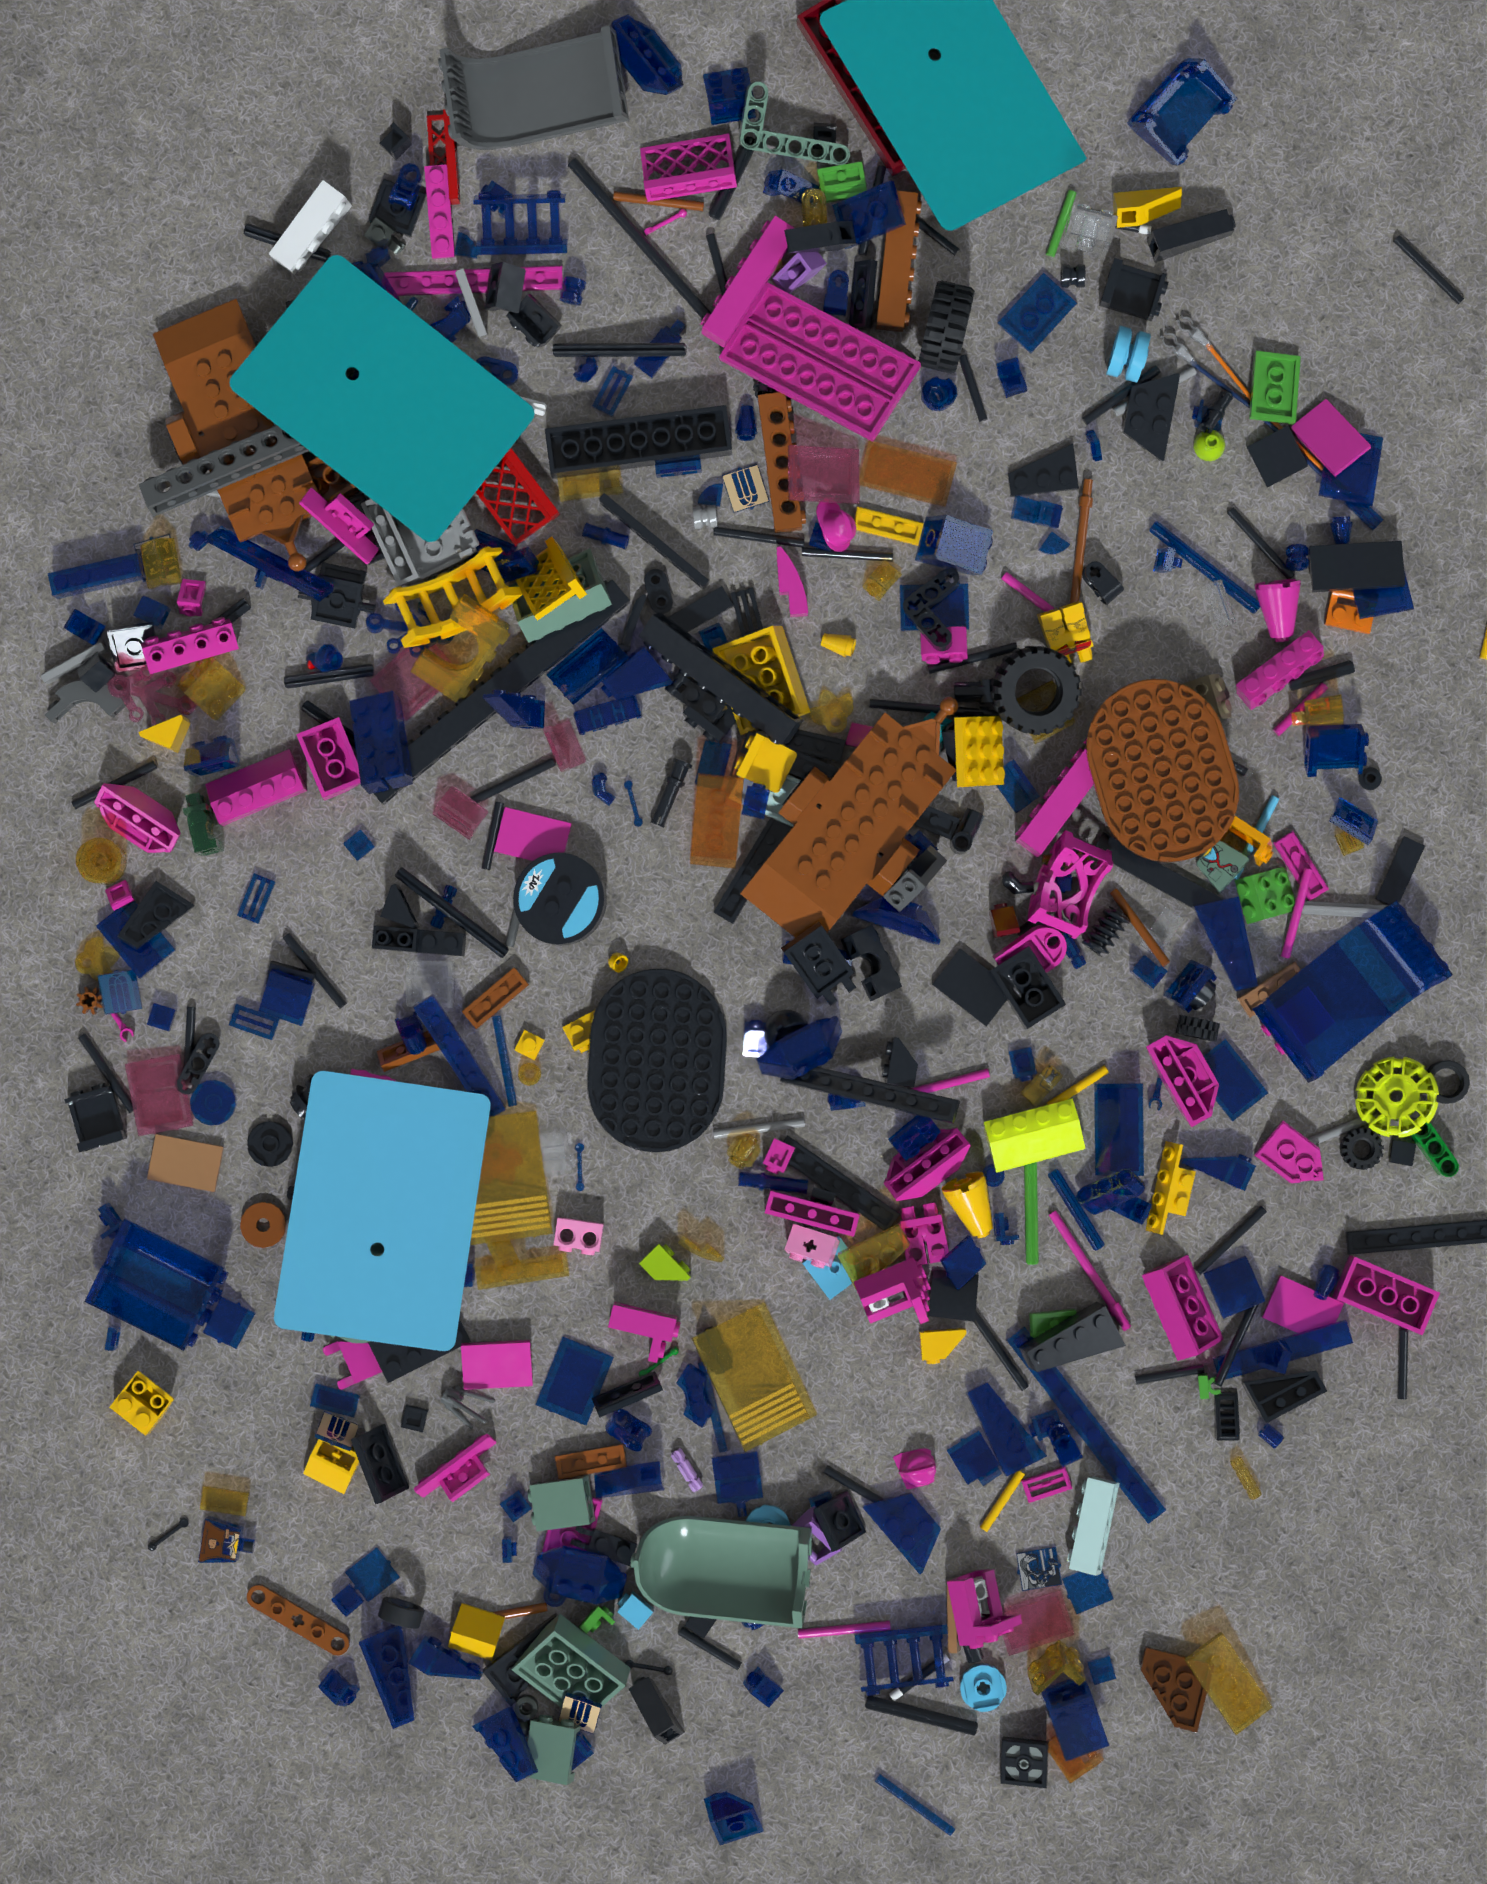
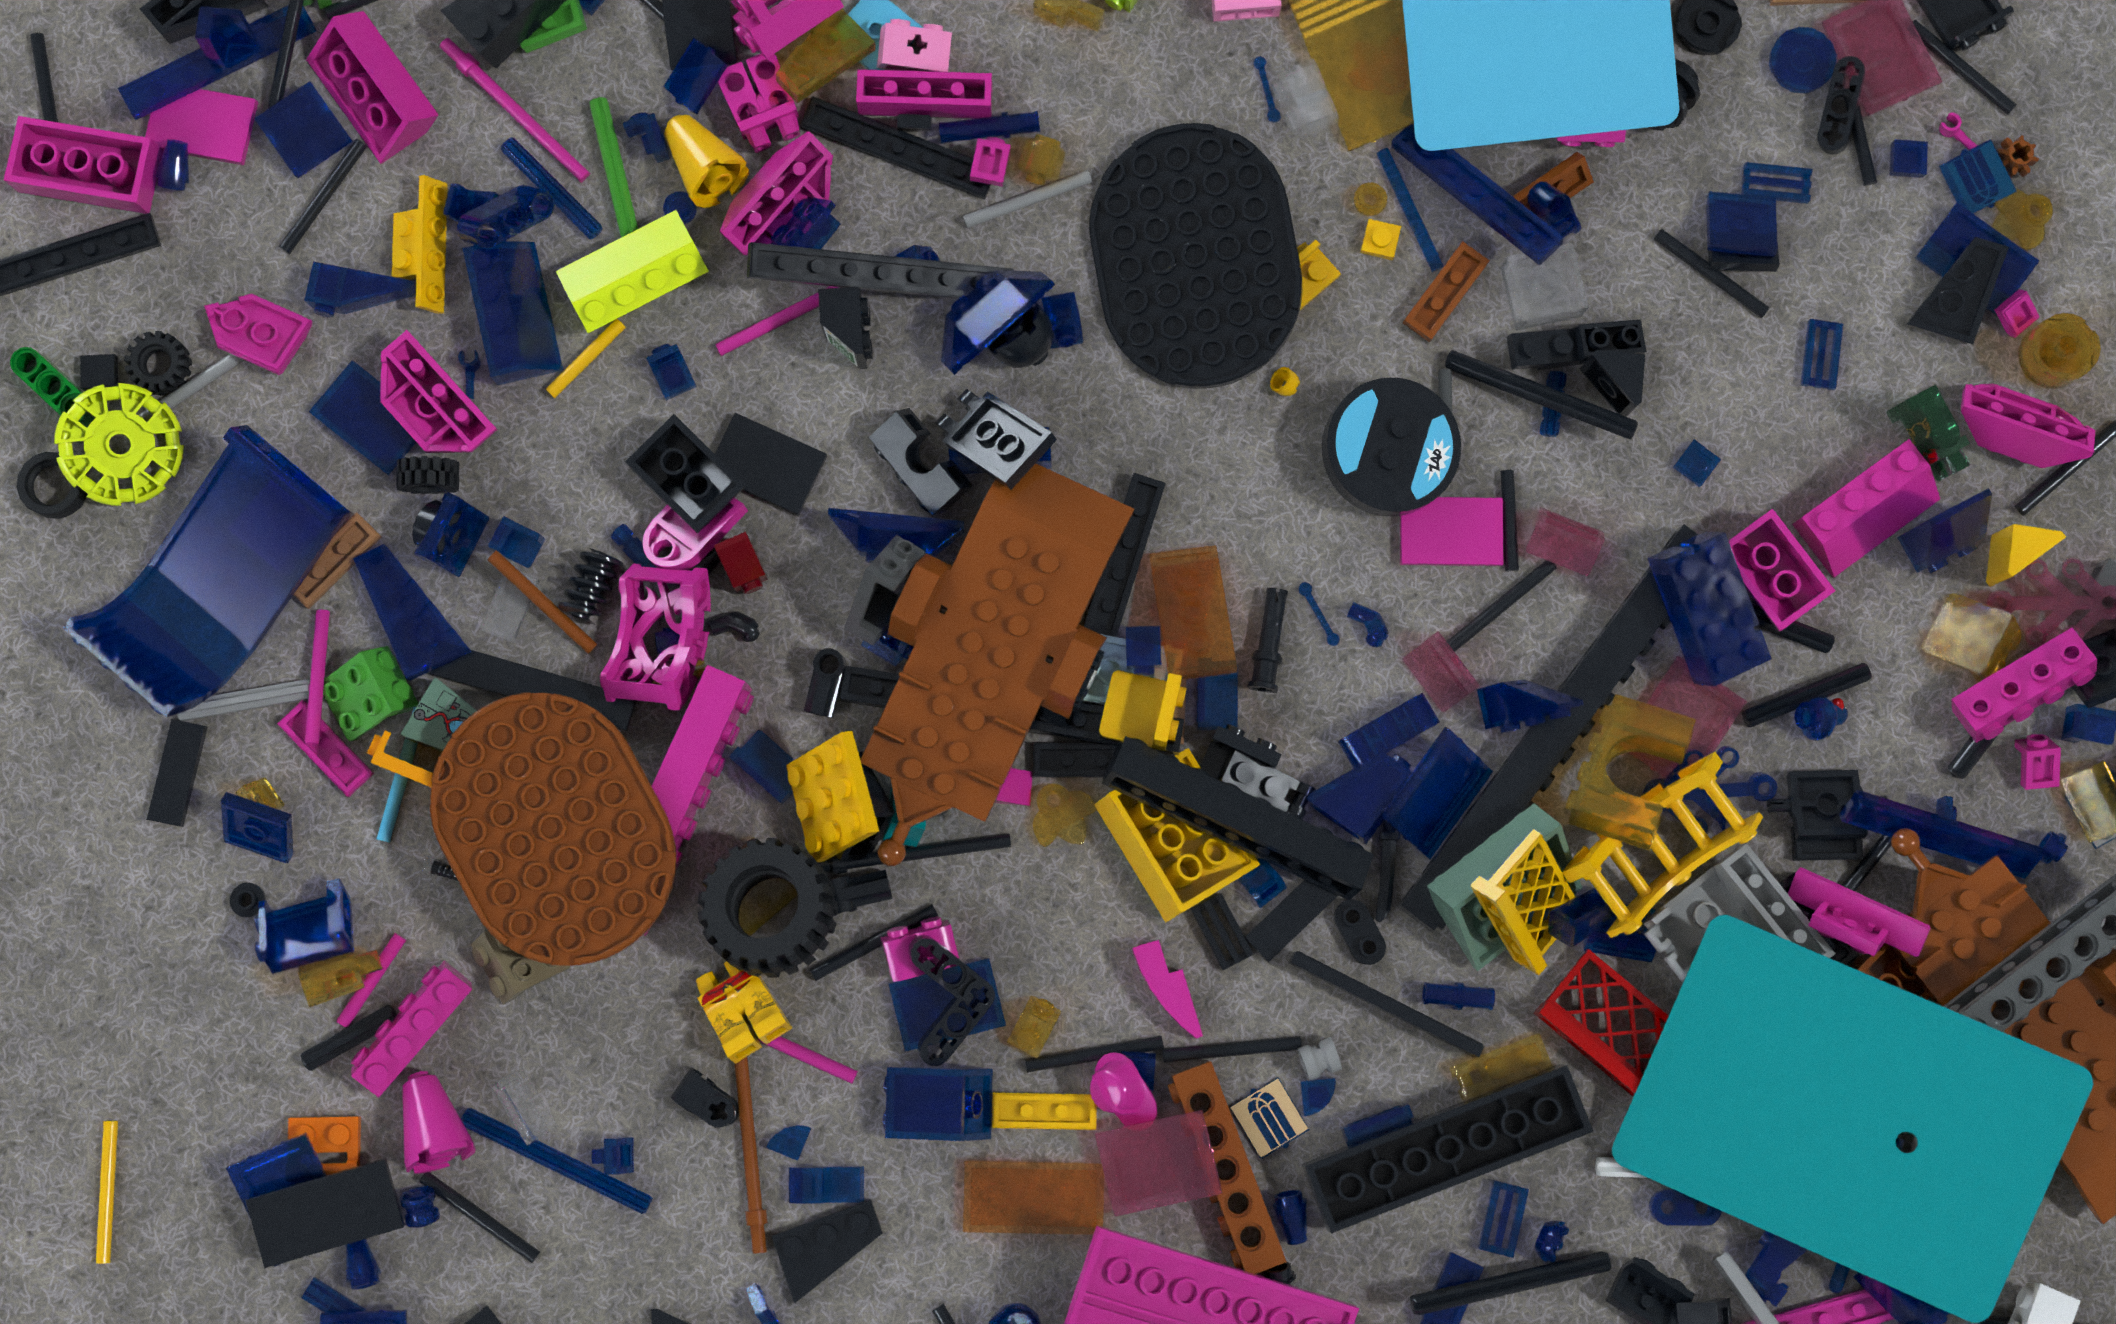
camera: 160 degrees right, 5 degrees down
yellow cone [821,633,856,657] -> none
clear yellow leg [1020,1063,1063,1107] -> none

